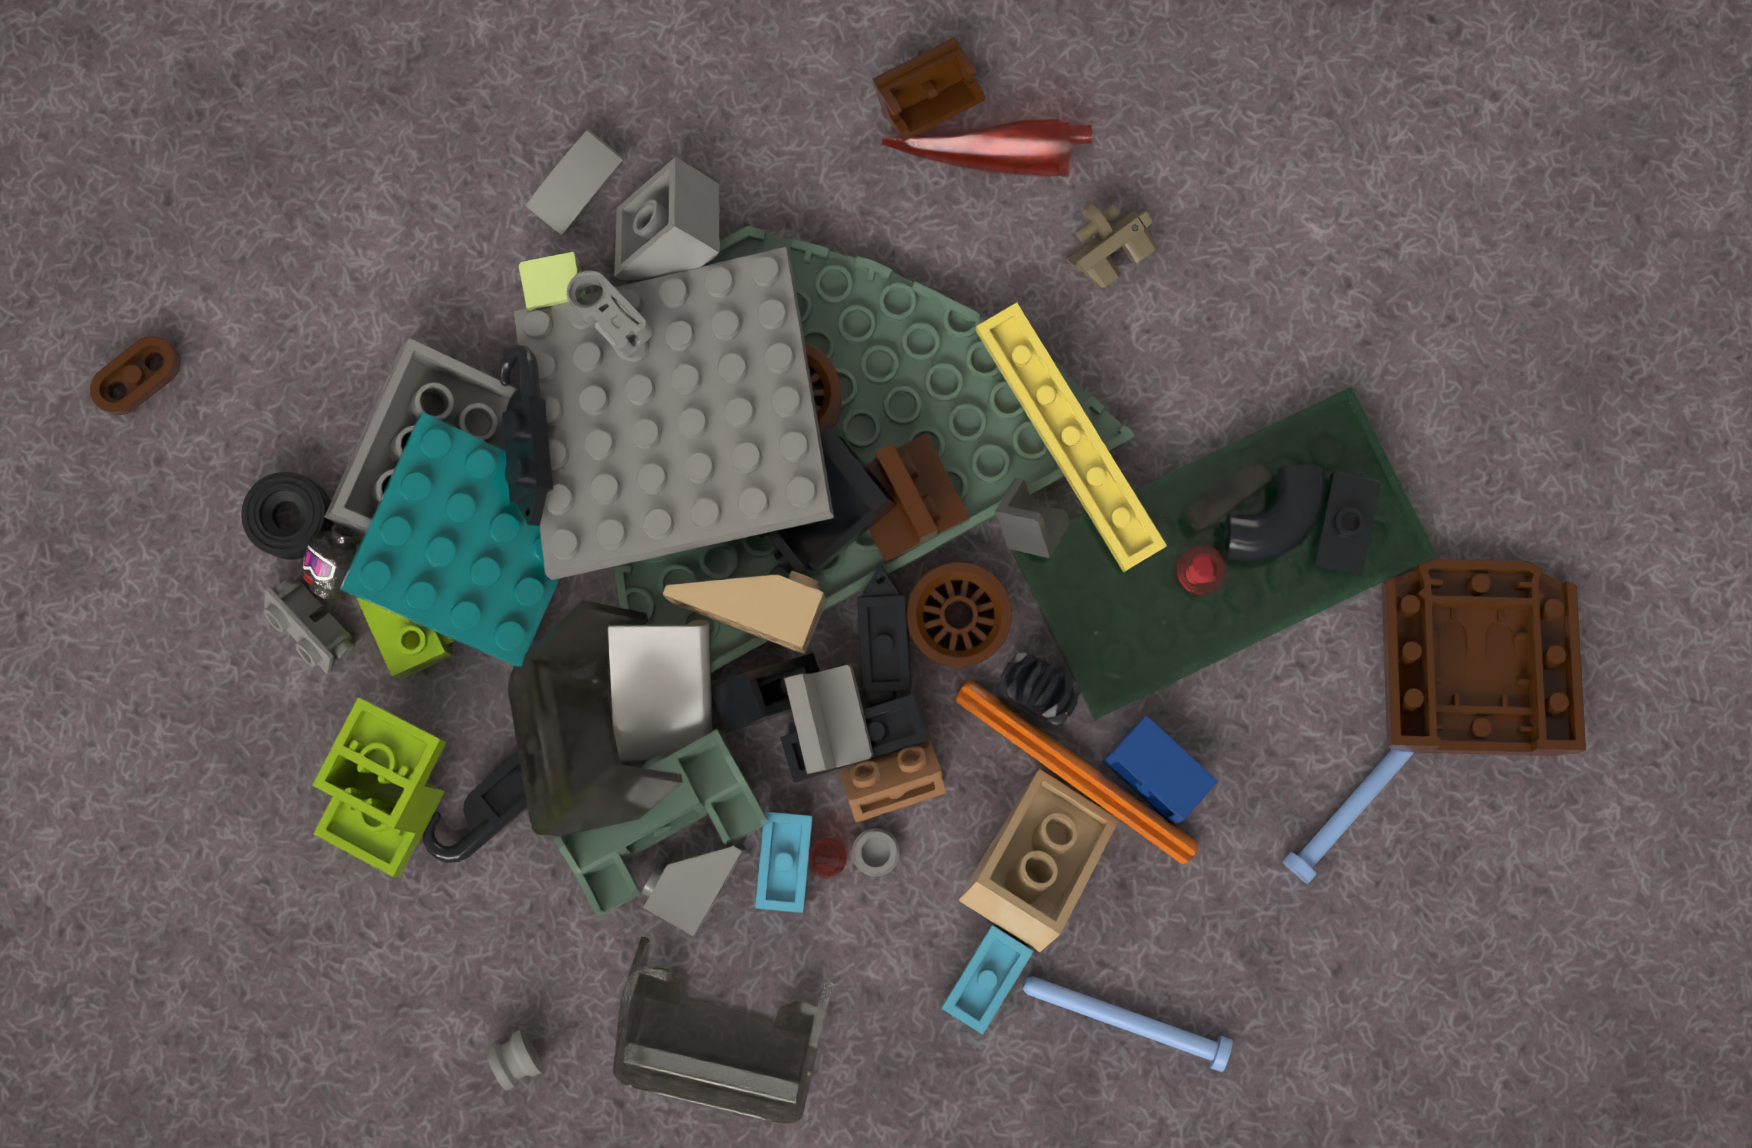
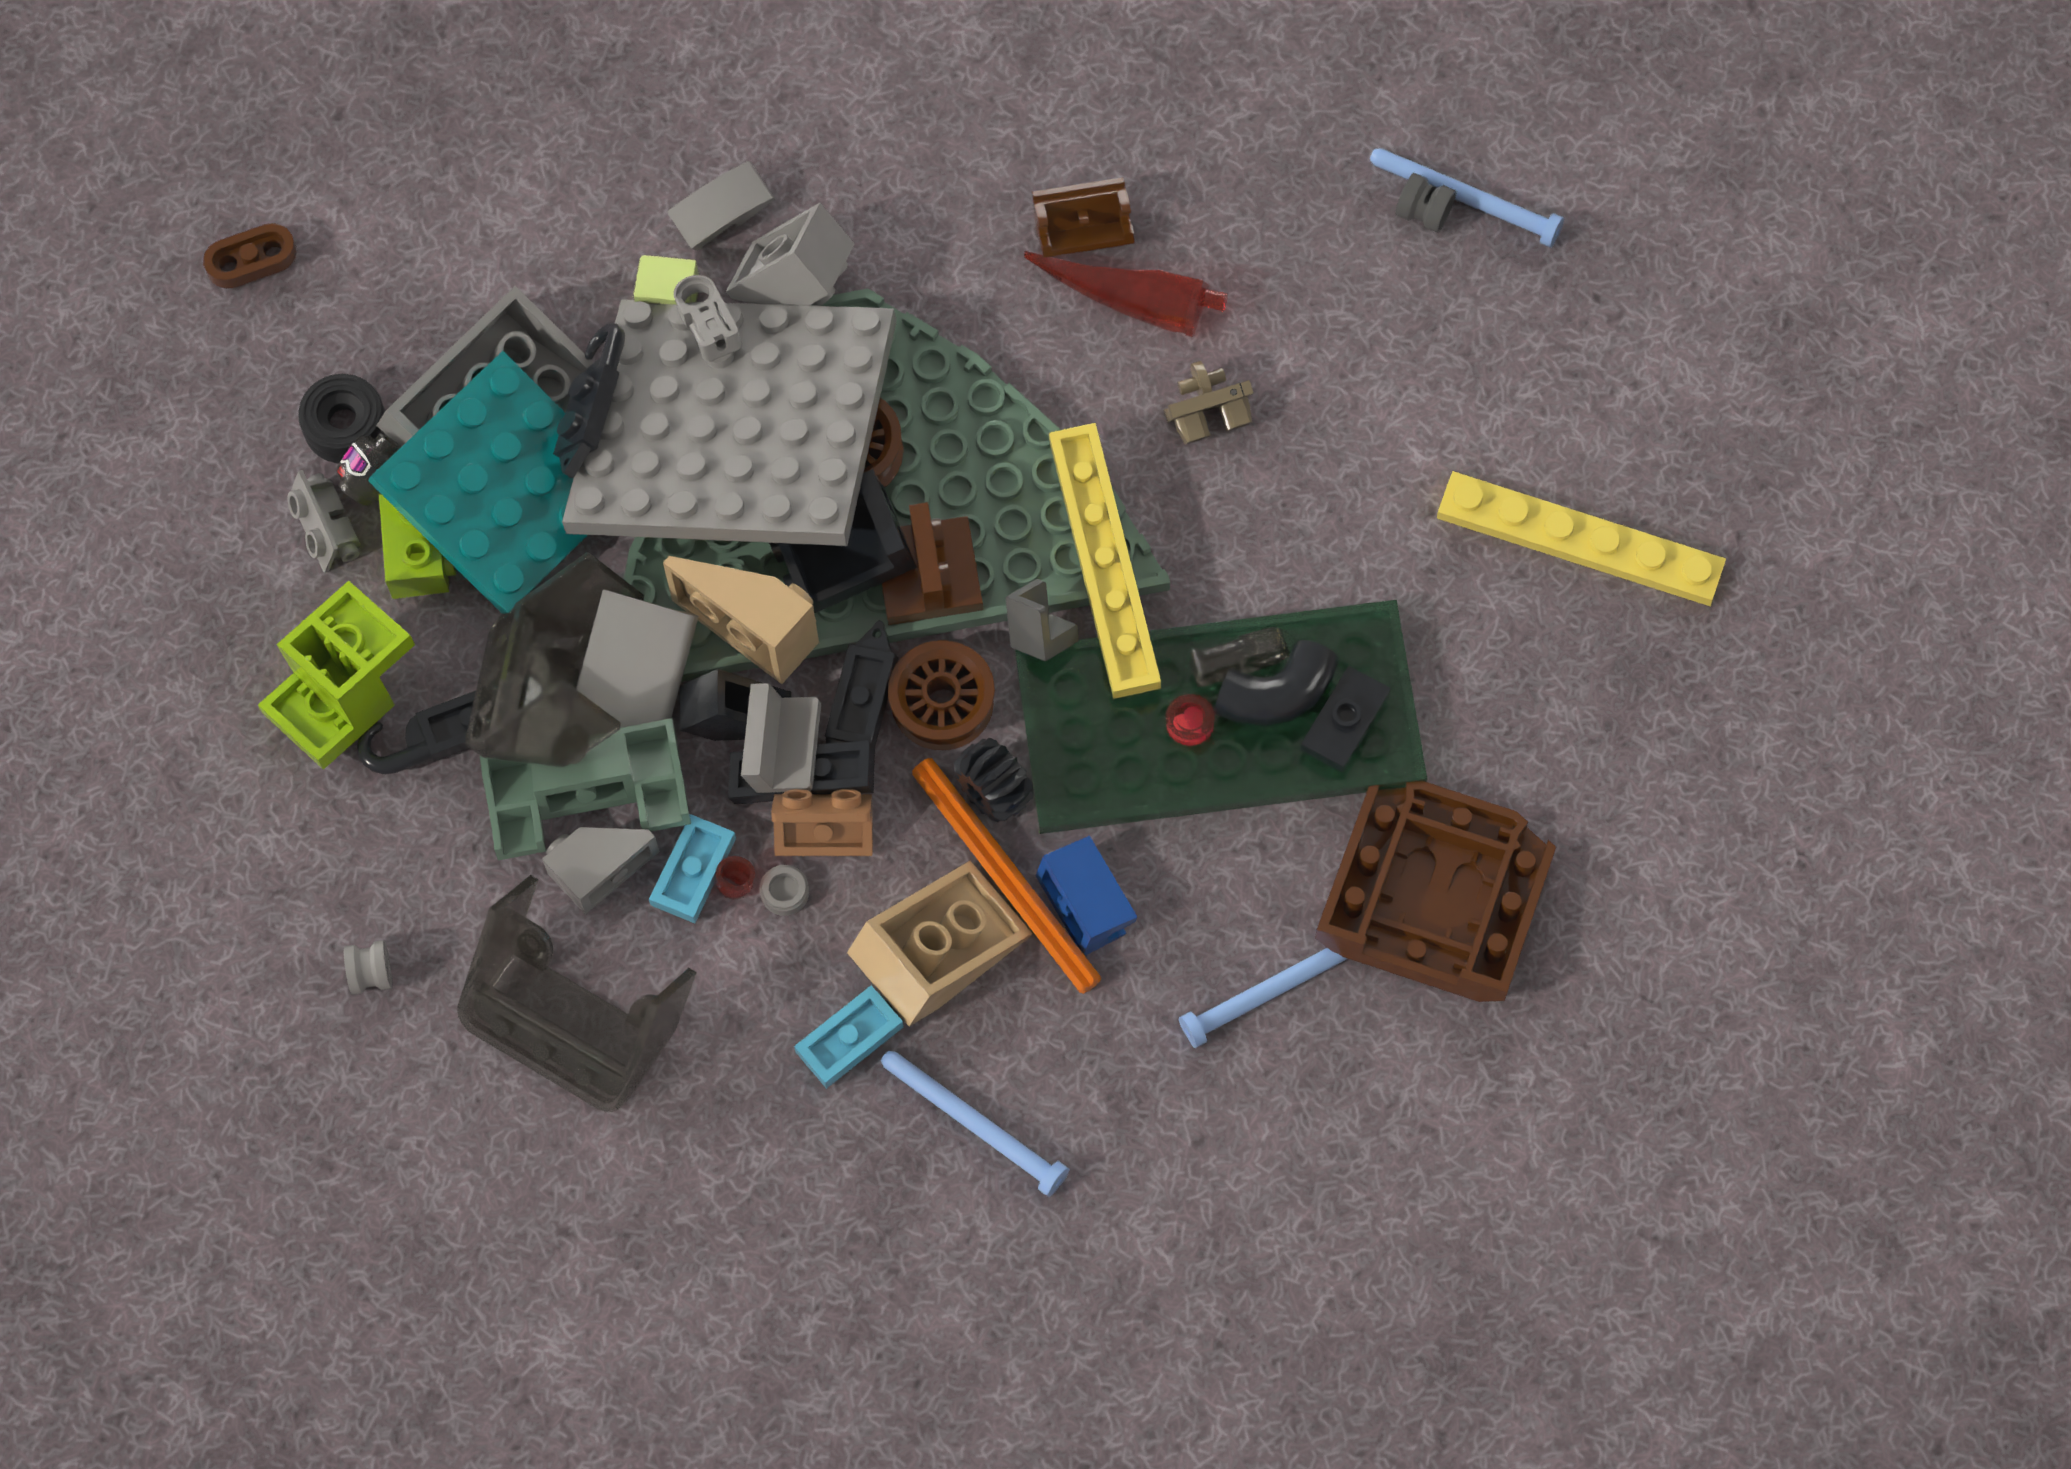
camera: 20 degrees right, 15 degrees down
none -> light yellow plate [1437,471,1726,606]

